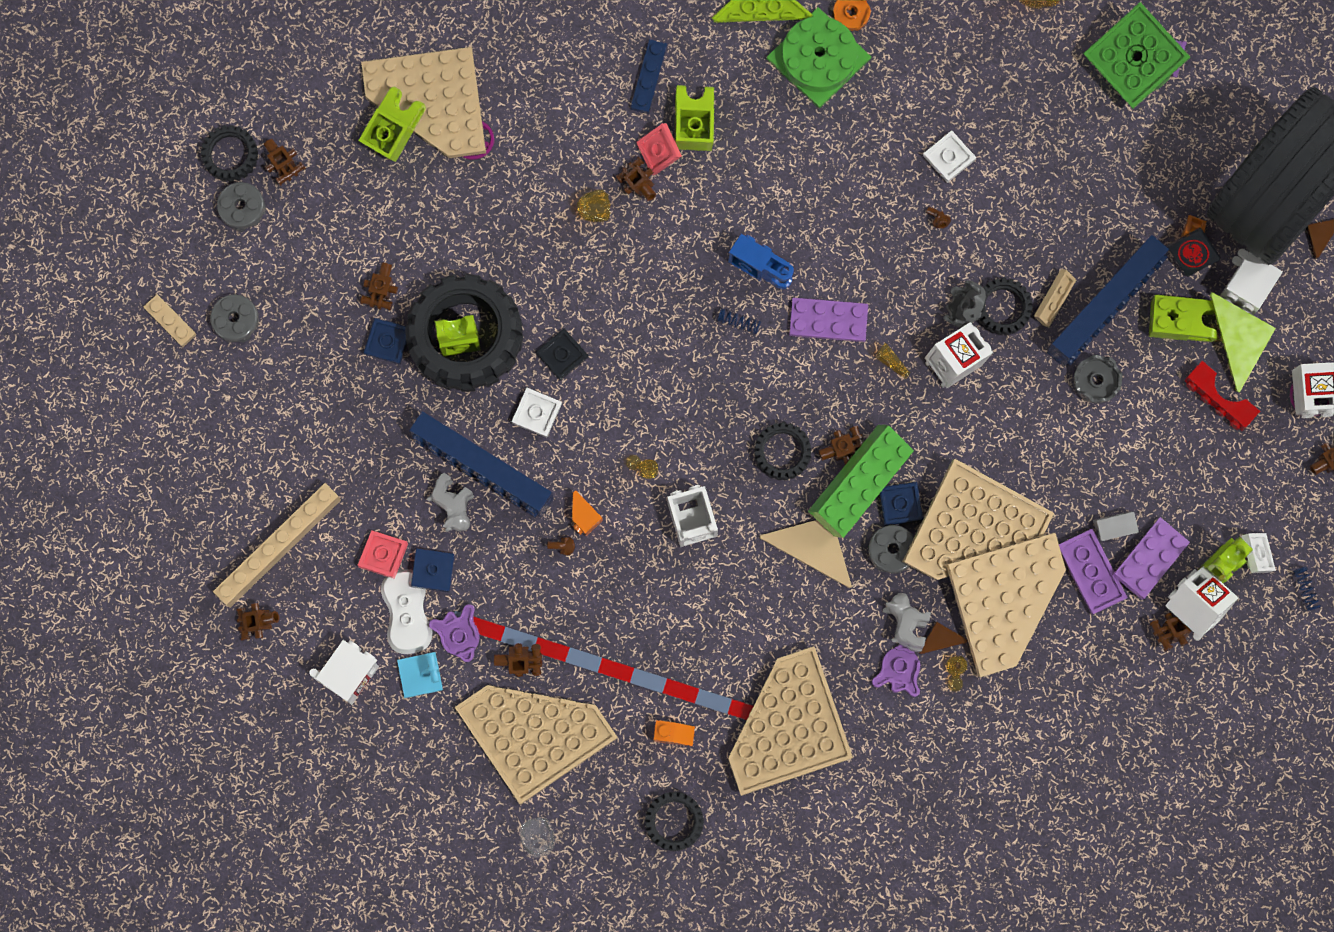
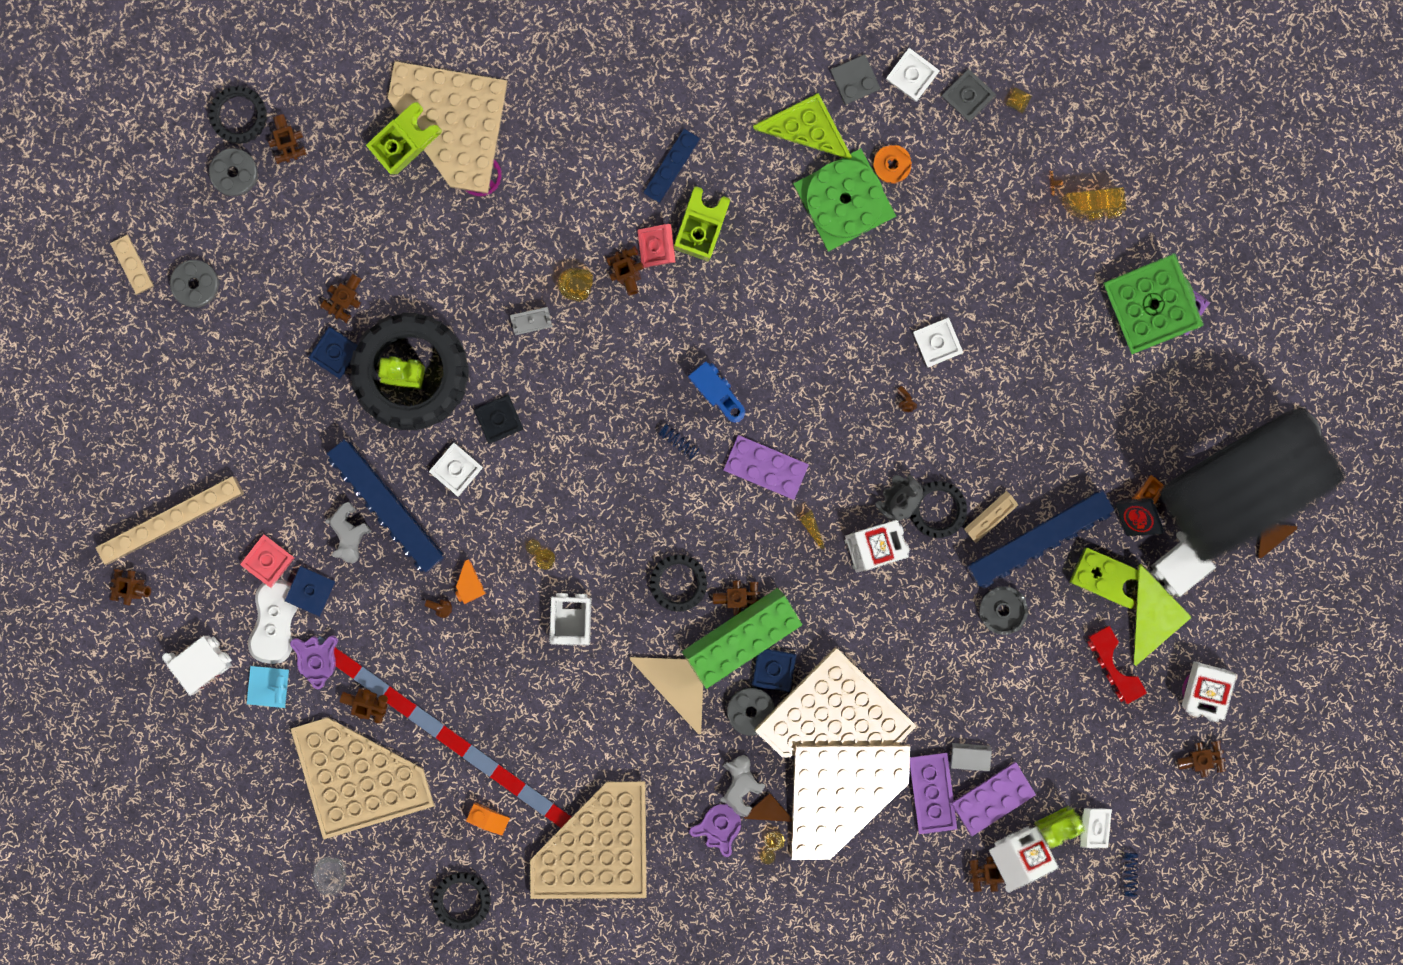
camera: 25 degrees right, 10 degrees up
none -> light grey hinge [510,307,553,335]

